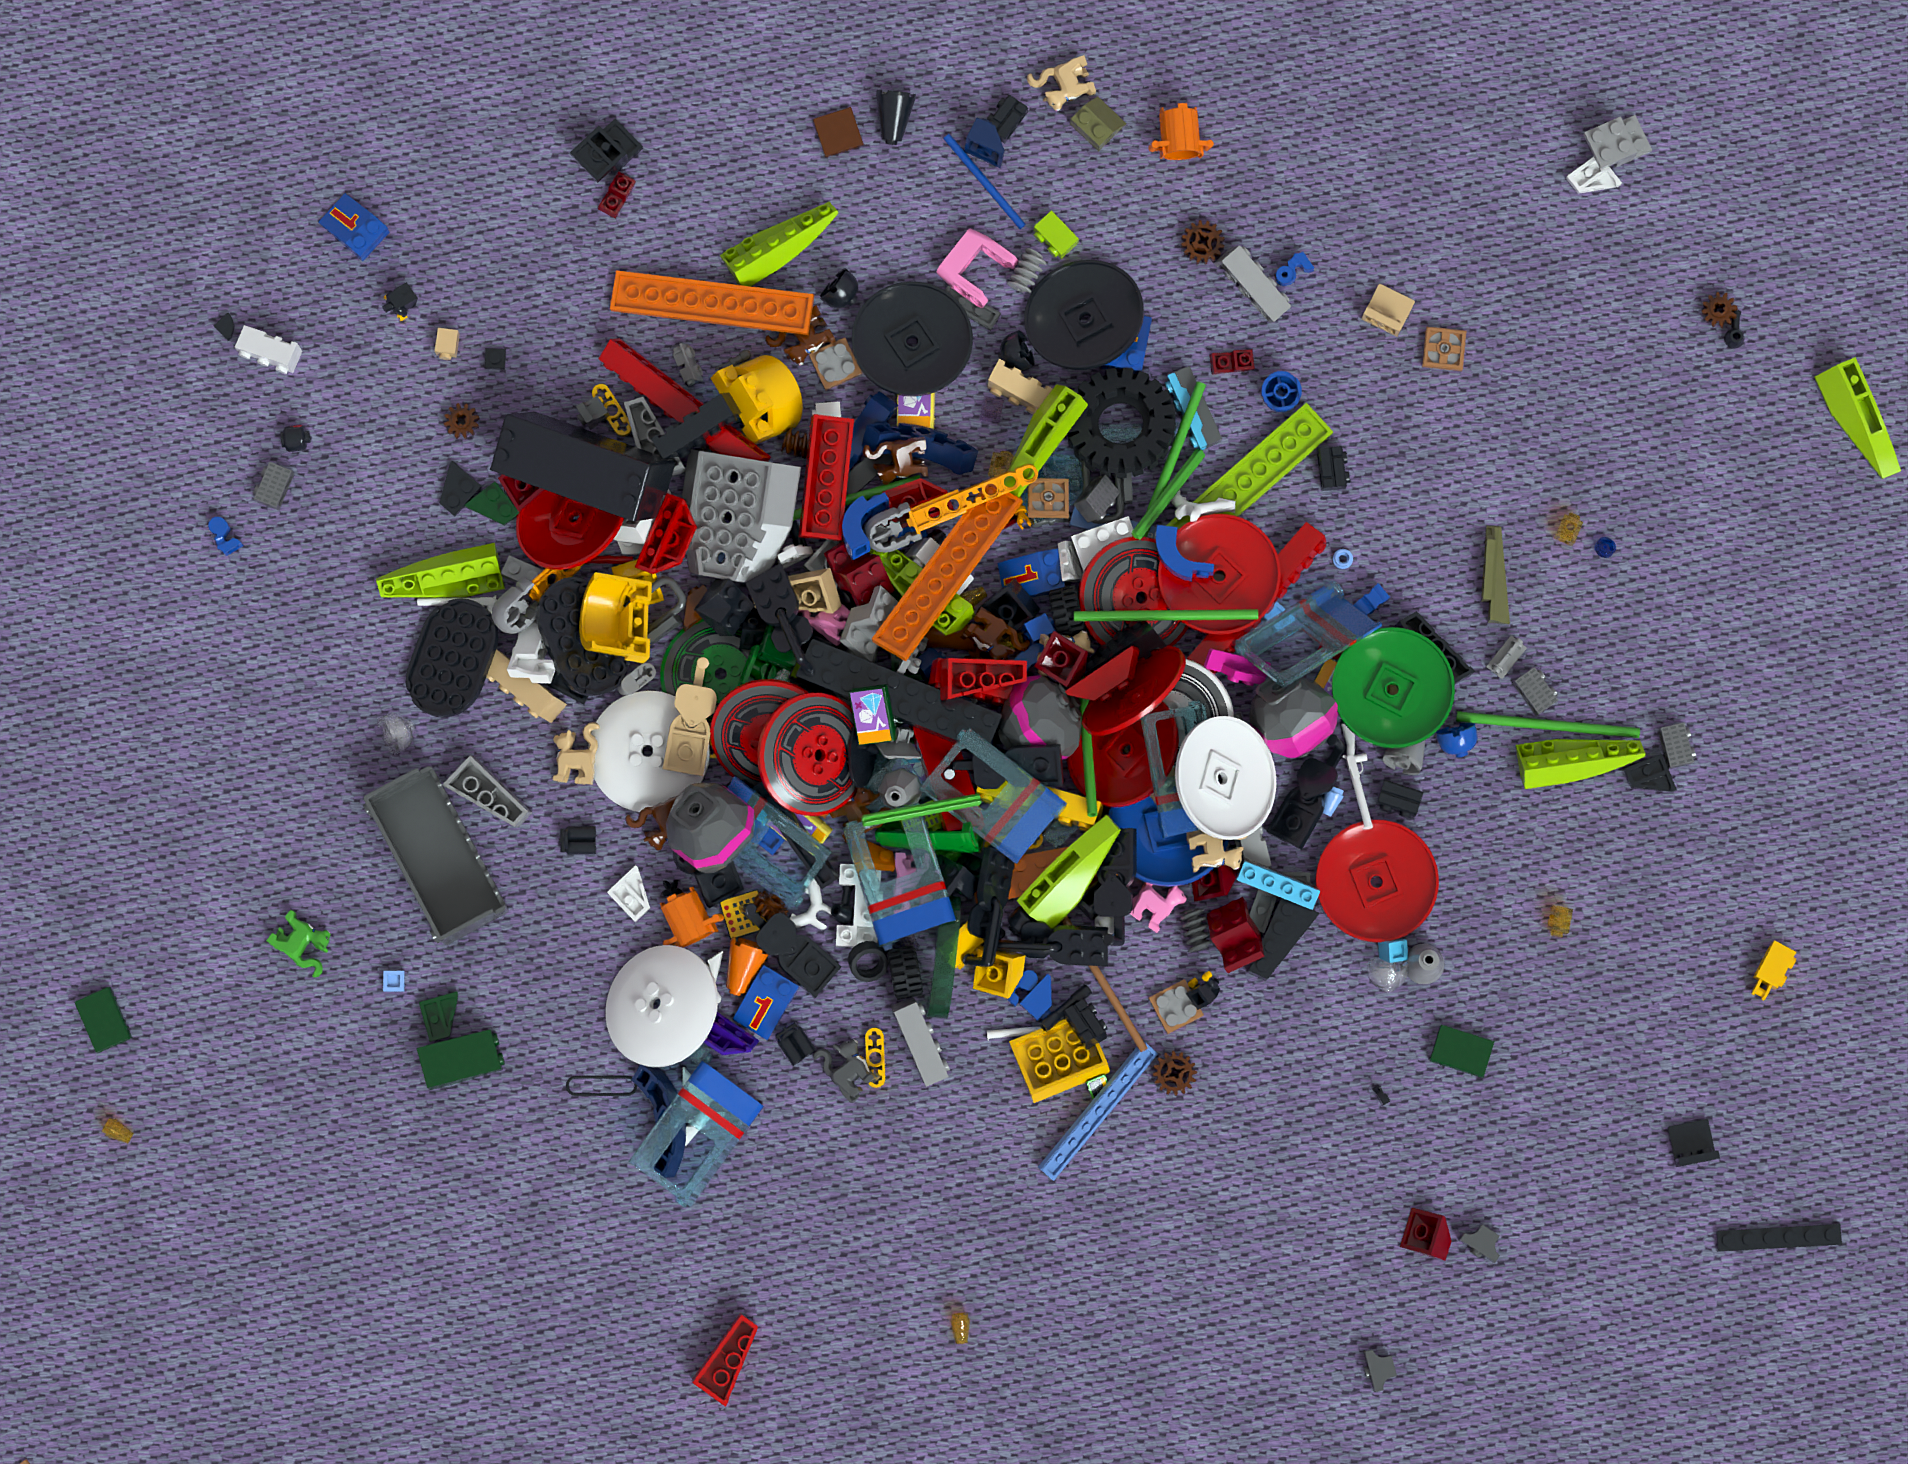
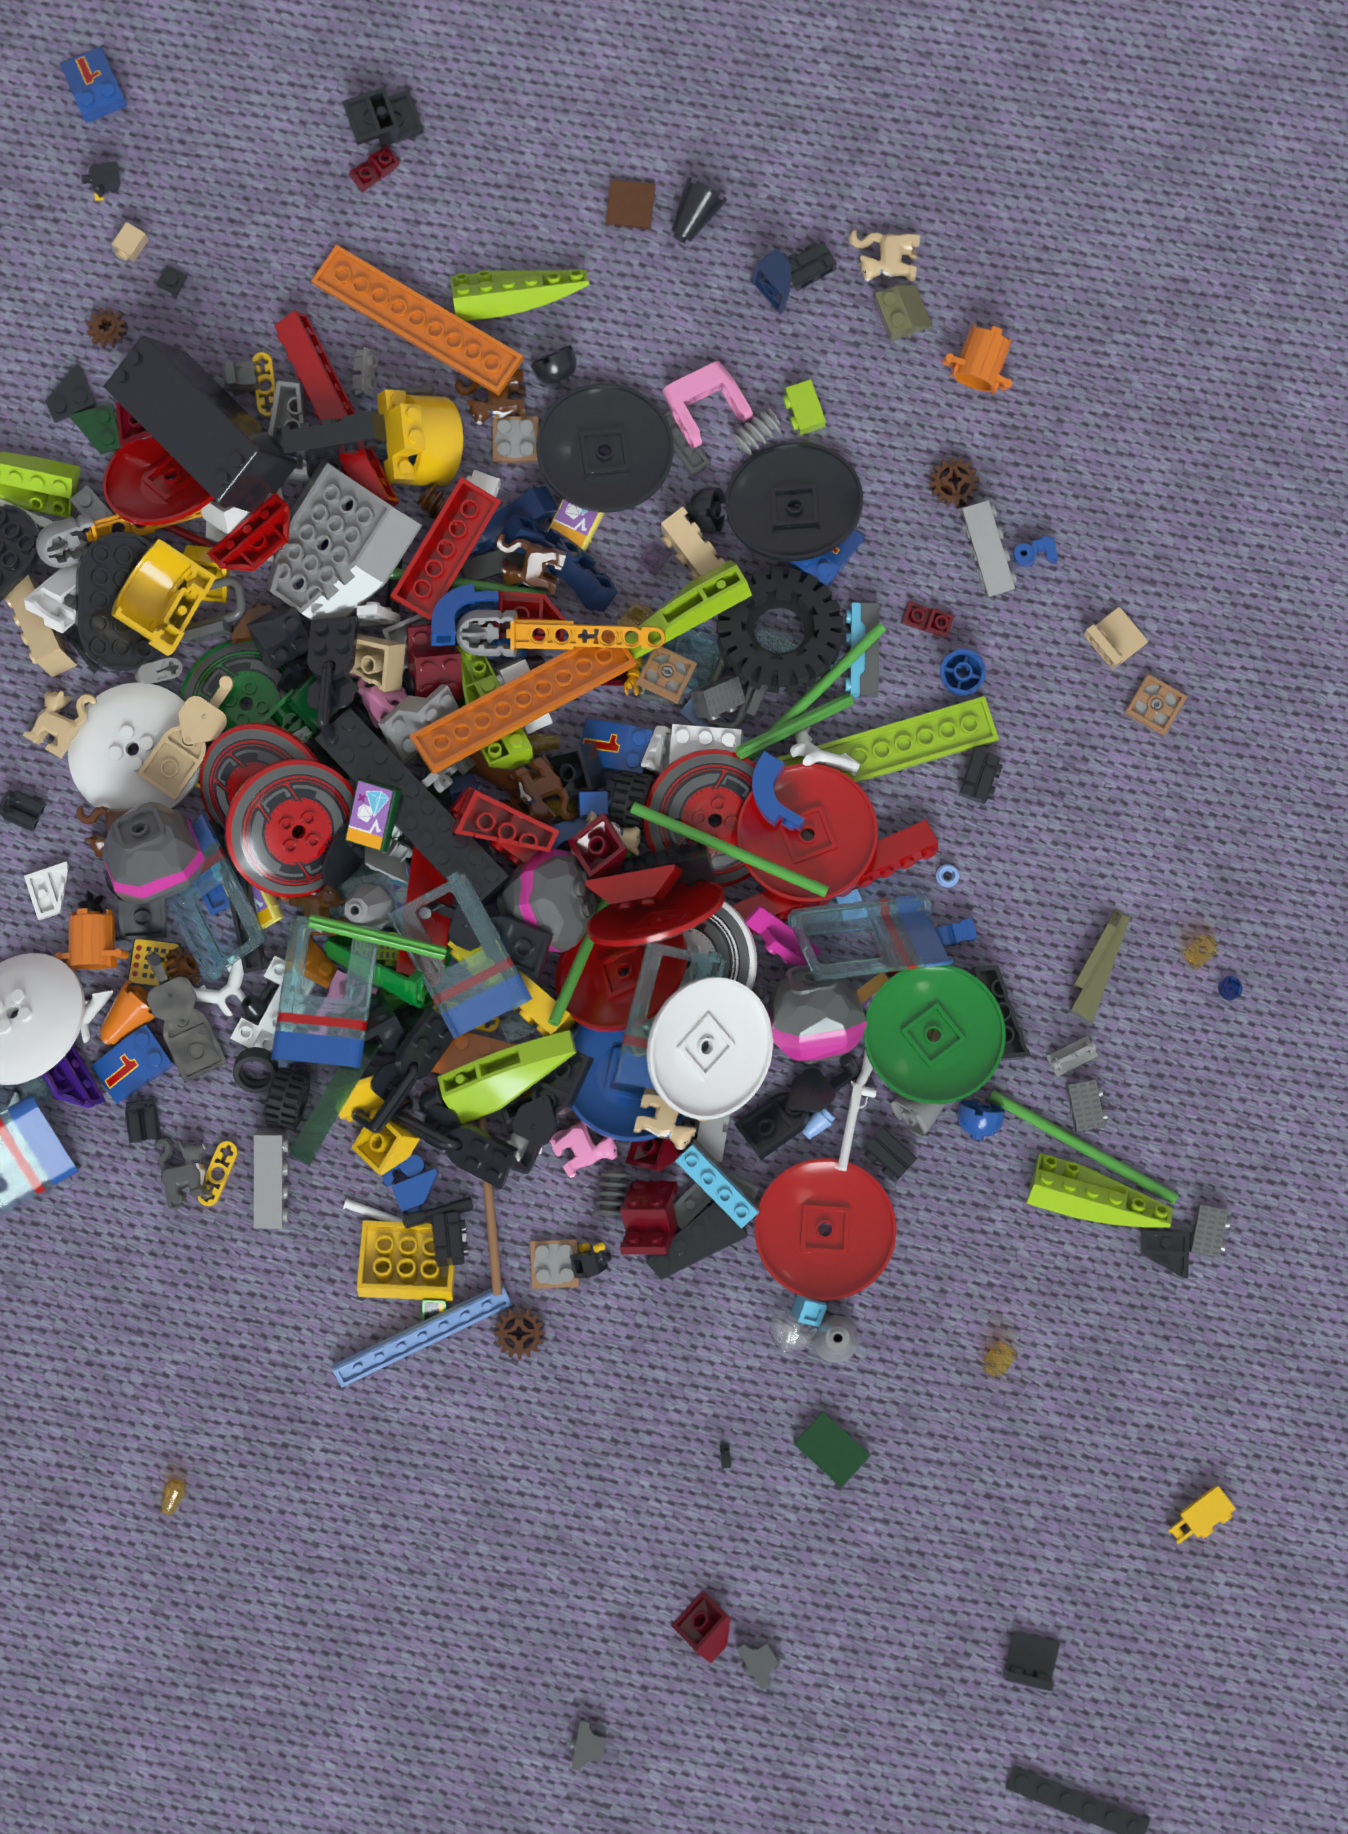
camera: 30 degrees right, 0 degrees up
blue piece [944,134,1026,229] -> none

